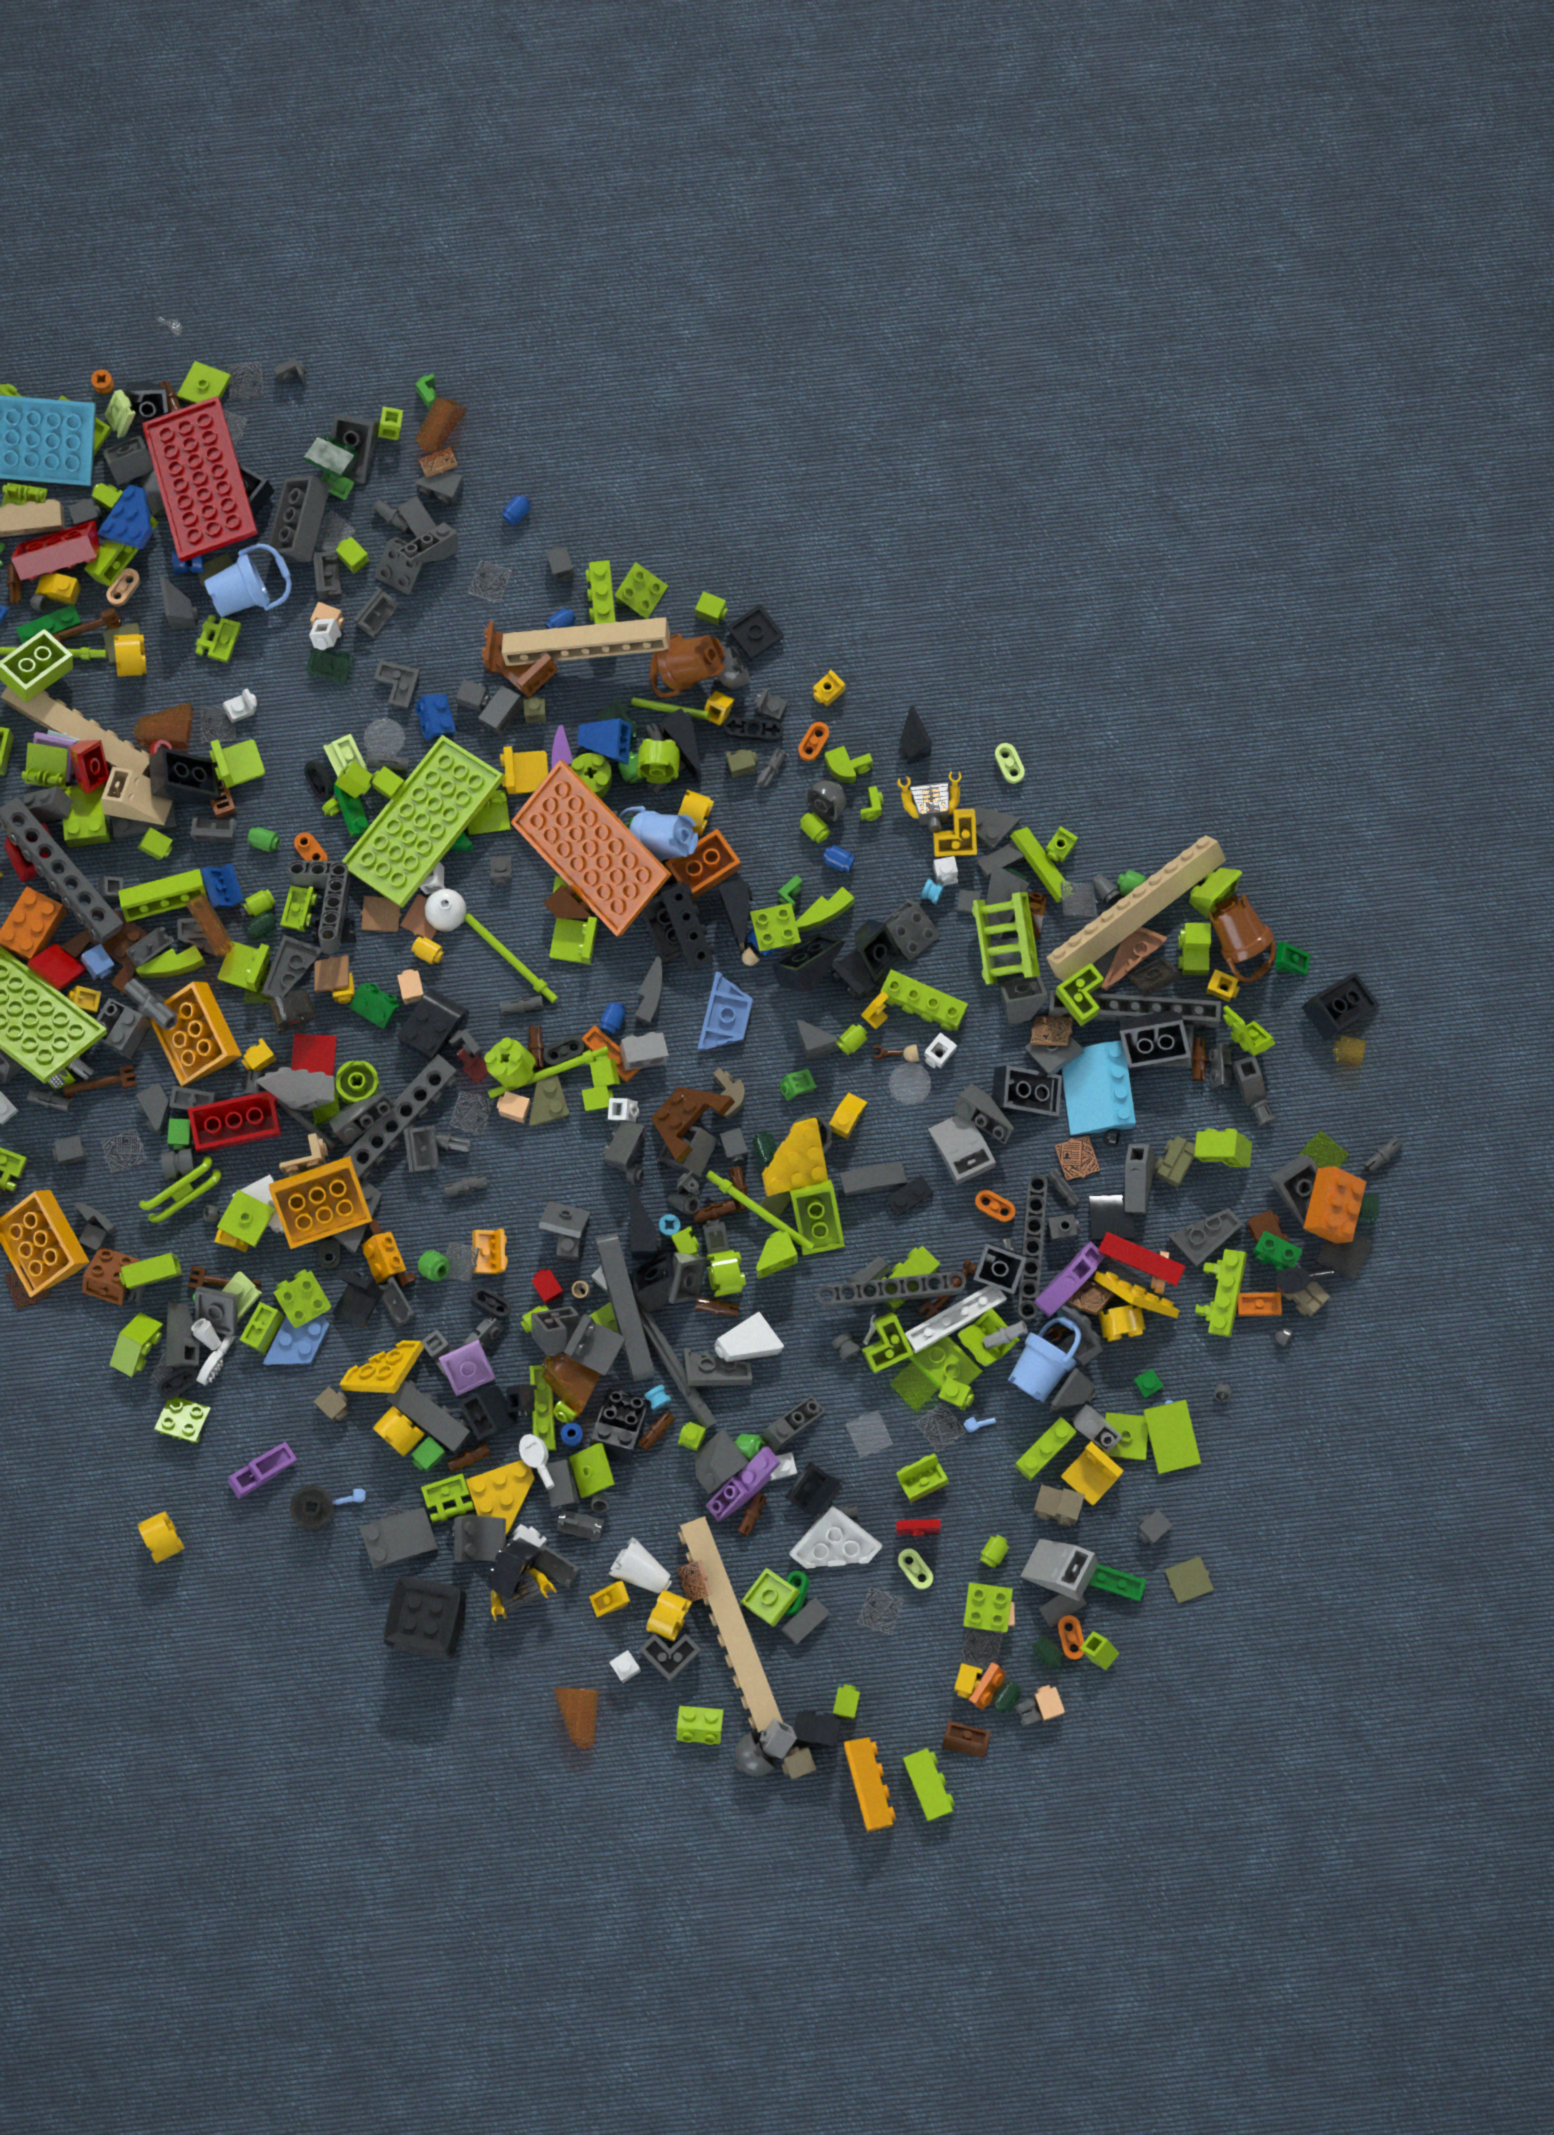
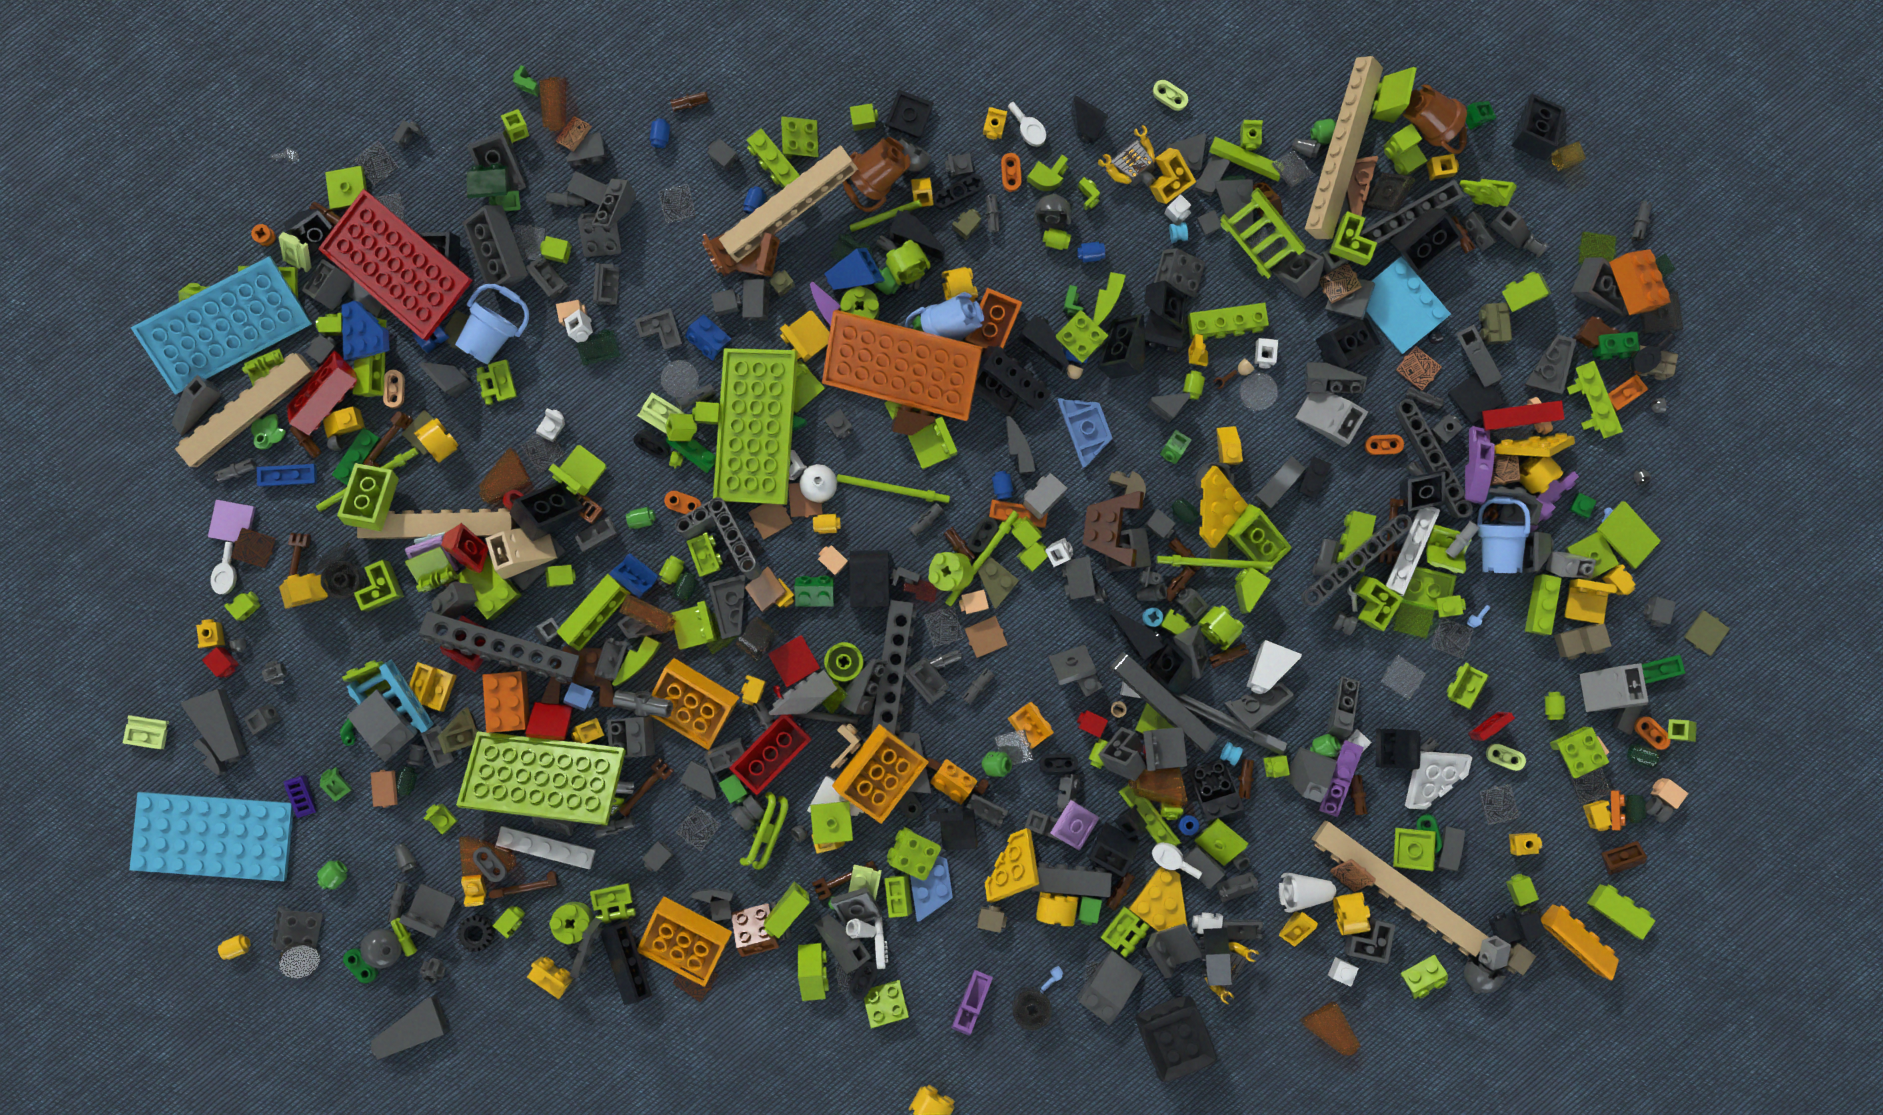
camera: 35 degrees left, 10 degrees up
none -> reddish brown axle [670,92,709,112]
none -> medium nougat piece [965,616,1008,658]
none -> white piece [1008,102,1046,147]
none -> yellow brick [1509,833,1542,856]
none -> medium lavender slope [1530,471,1579,533]
none -> yellow brick [1602,564,1636,595]

